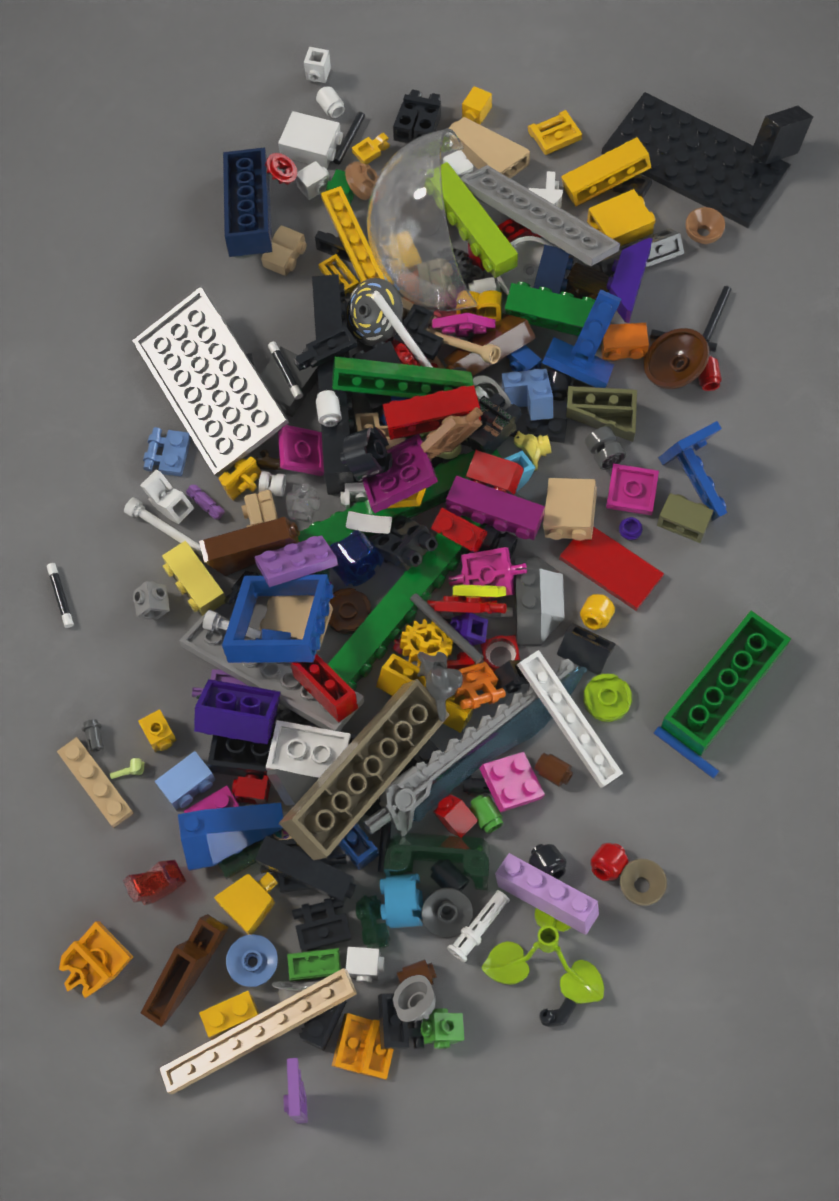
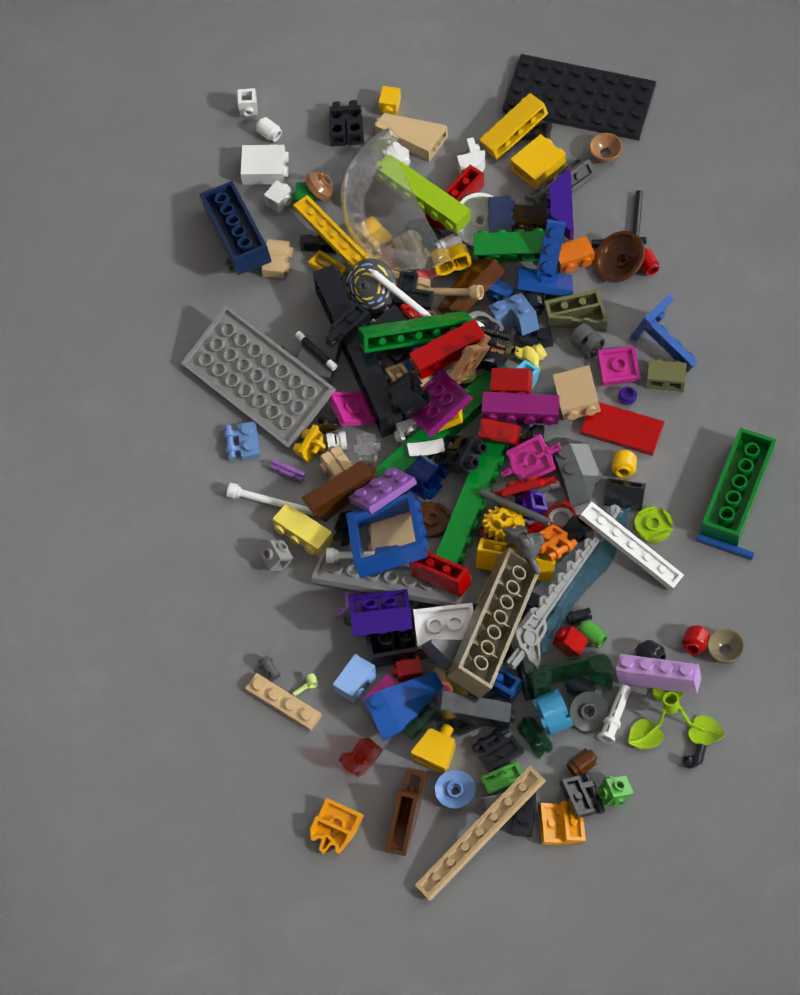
camera: 15 degrees left, 5 degrees down
black bar [46,563,74,628] -> none
yellow brick [138,709,177,752] -> none
white brick [140,470,194,524] -> none
yellow brick [199,991,259,1040] -> none
red gear [265,153,298,185] -> none
medium lavender wing [283,1058,308,1124] -> none
white brick [316,390,342,427] -> none
black bar [333,112,365,165] -> none
white brick [346,947,384,983] -> none
yellow plate [352,133,390,165] -> none
light grey piece [393,975,436,1022] -> none
dark pink plate [432,313,496,337] -> none
neon yellow tile [453,585,506,597] -> none
light grey plate [460,165,620,266] -> none
plate [479,752,545,813] -> none
yellow plate [527,110,582,155] -> none
reddish brown brick [534,753,573,787] -> none
black brick [751,106,814,165] -> none

